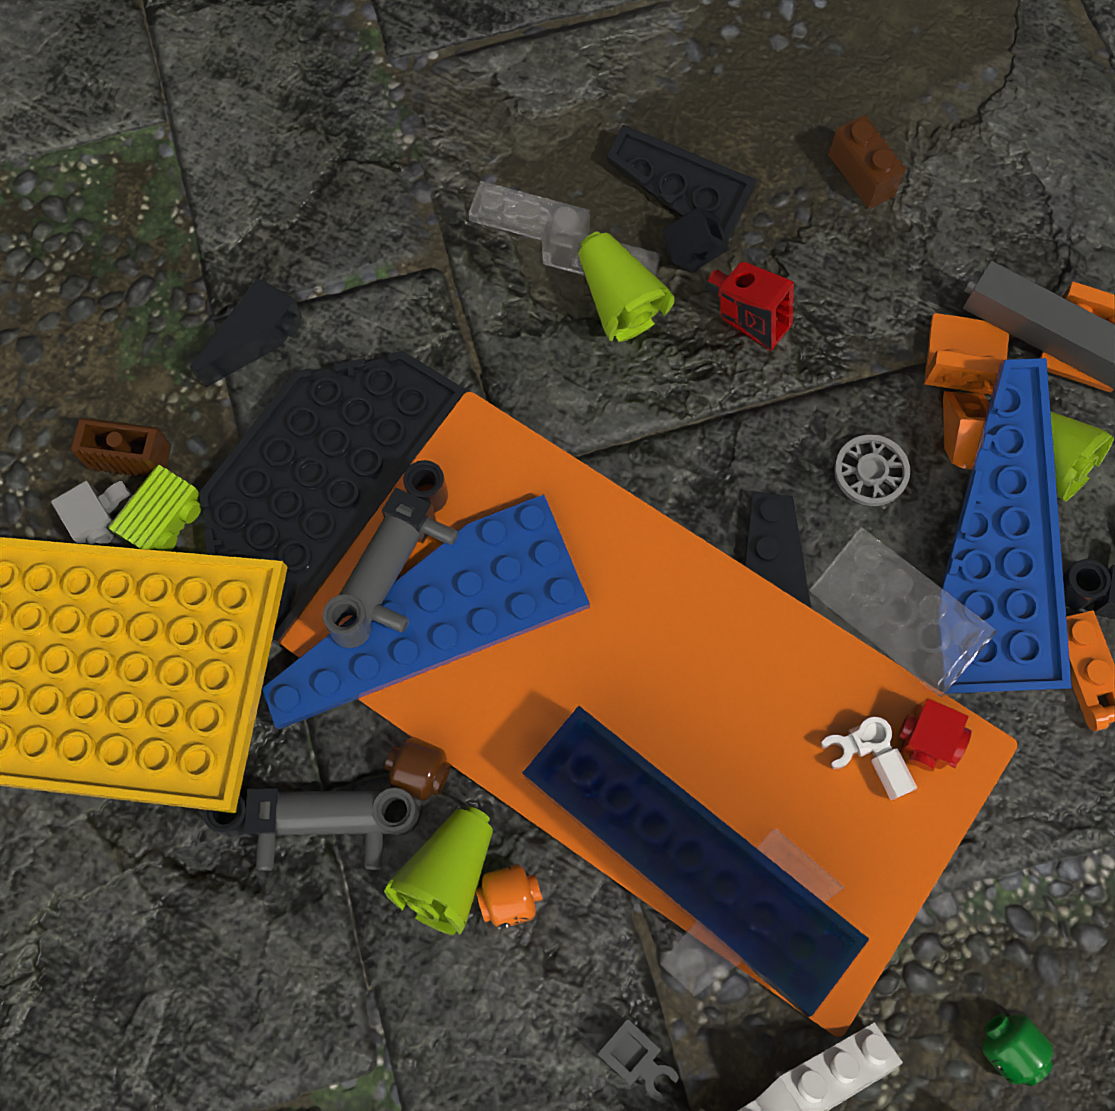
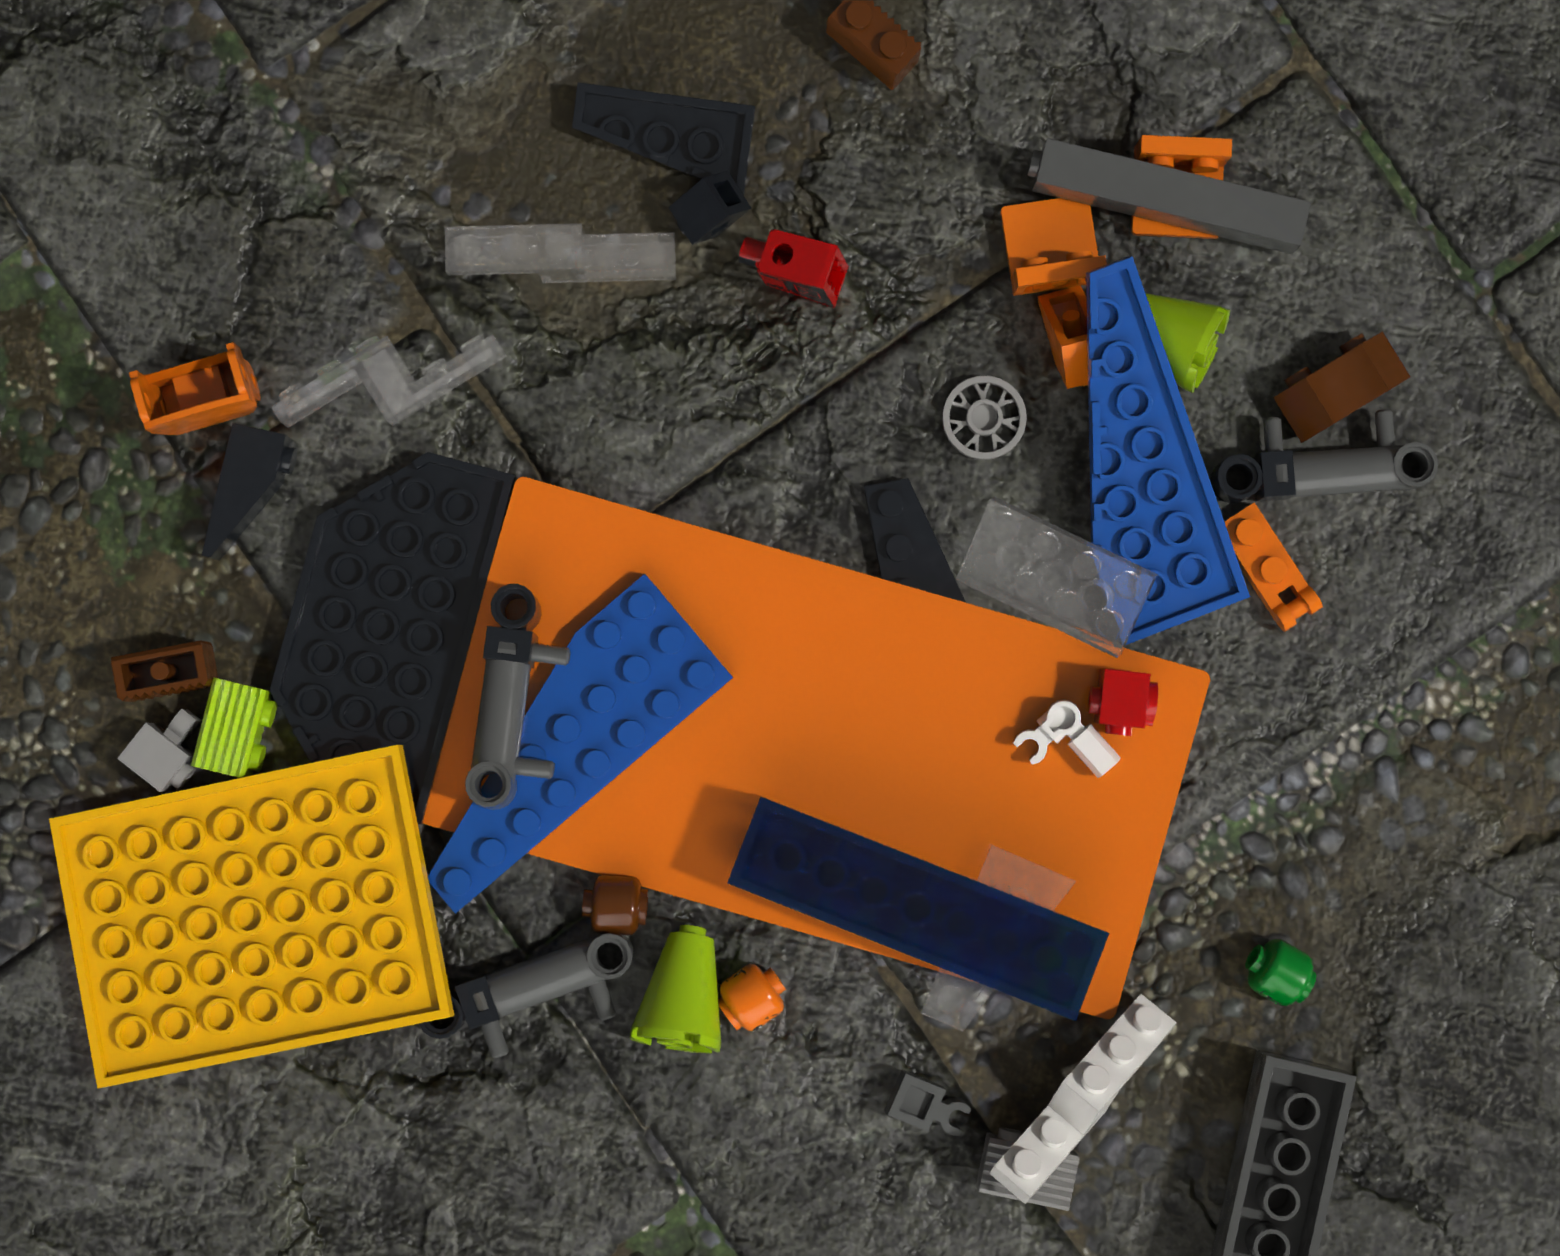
camera: 30 degrees left, 15 degrees up
lime cone [578,232,675,342] -> none
none -> orange piece [129,342,261,435]
none -> clear bracket [271,334,506,428]

